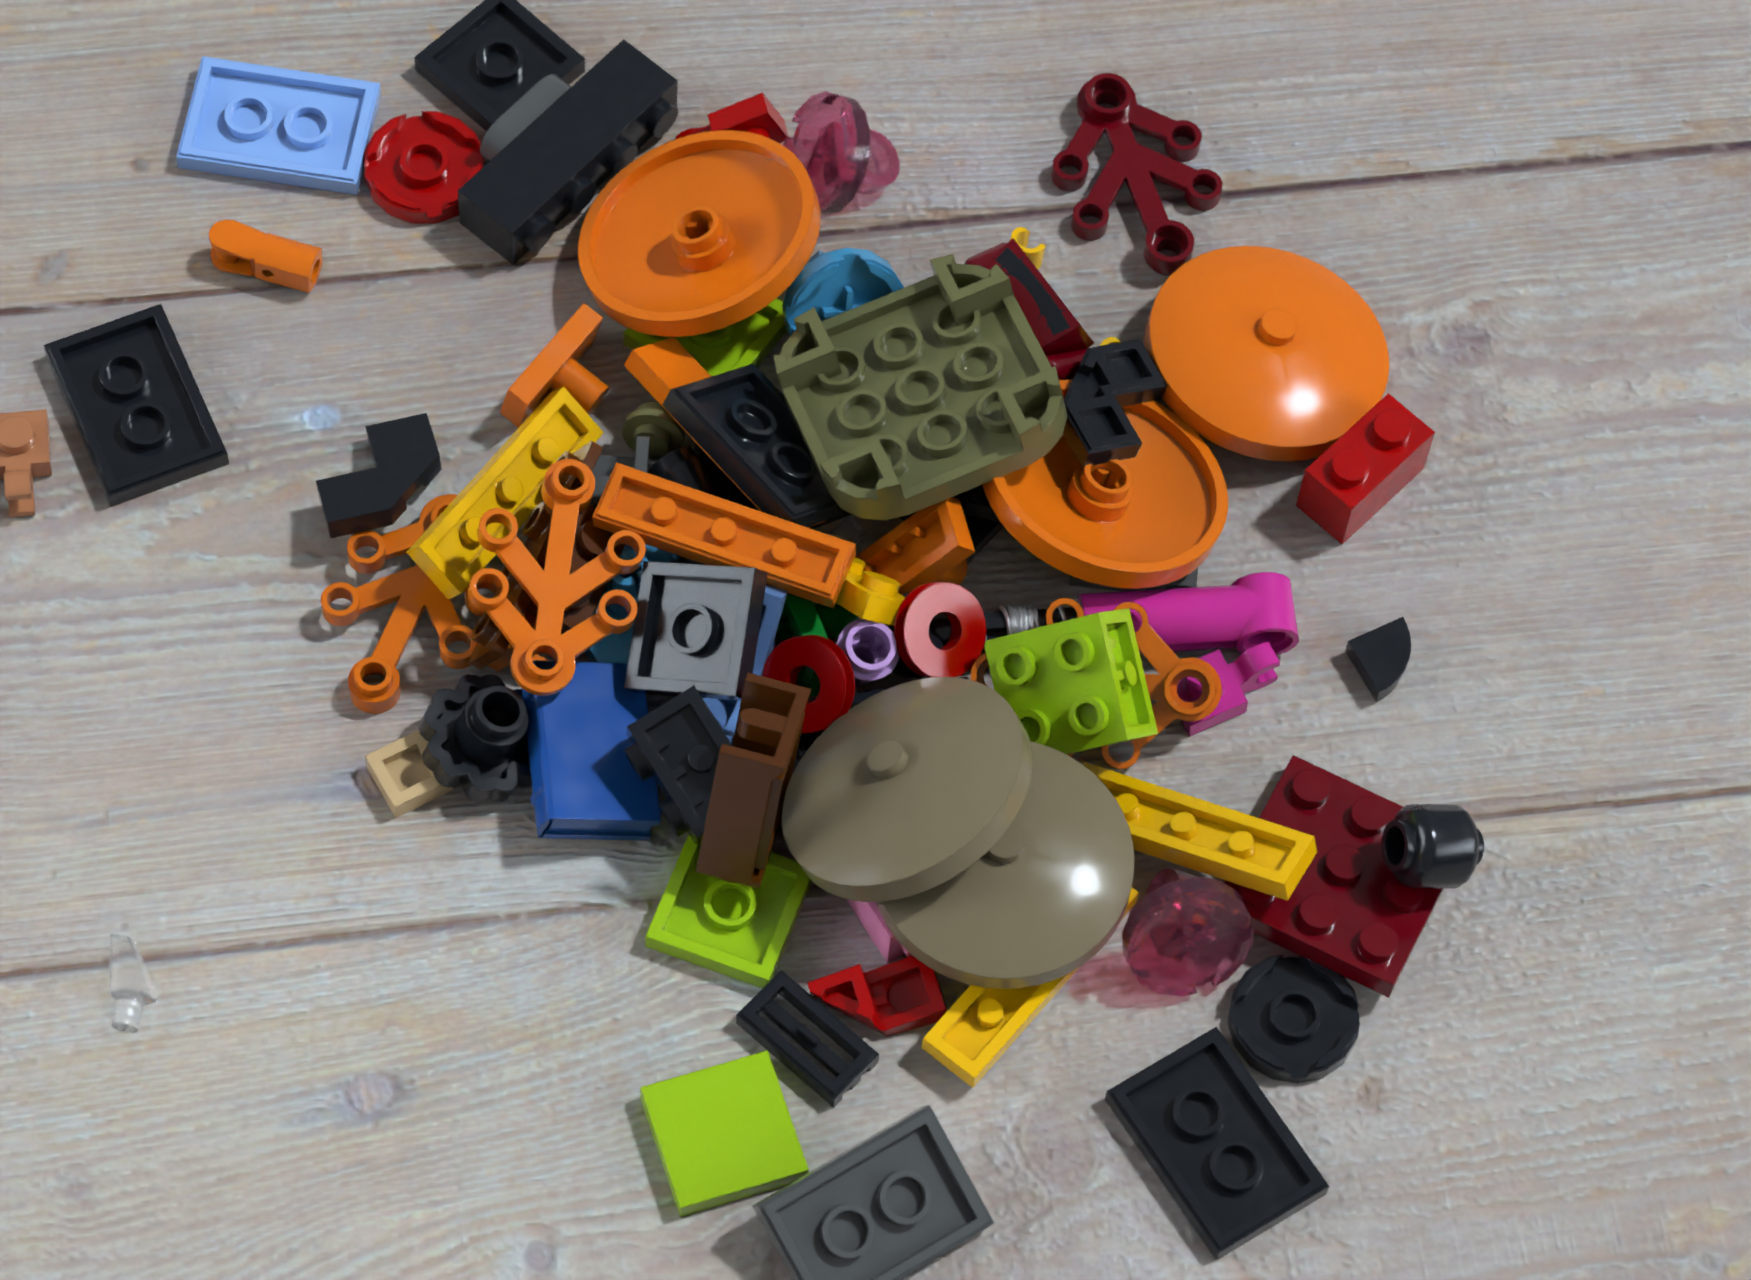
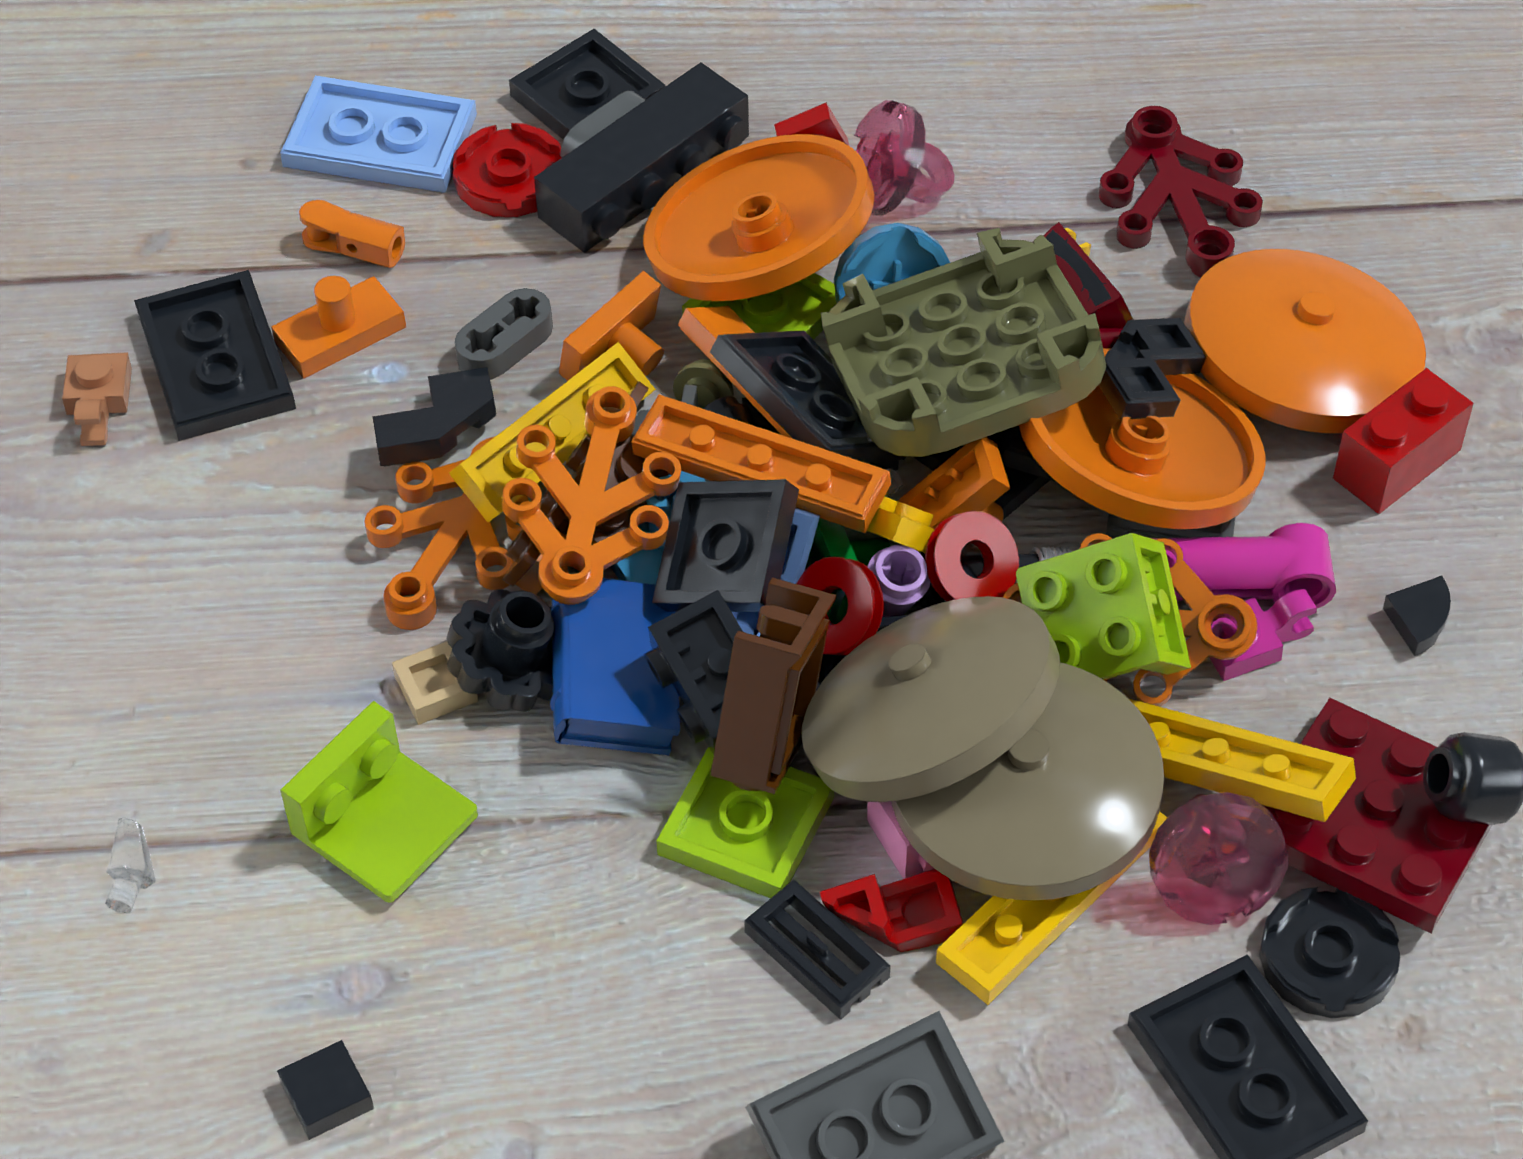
camera: 10 degrees right, 10 degrees down
lime tile [640,1050,809,1217] -> none
none -> orange tile [271,275,406,379]
none -> black tile [277,1040,374,1140]
none -> lime bracket [280,701,478,903]
none -> dark grey beam [454,288,553,380]

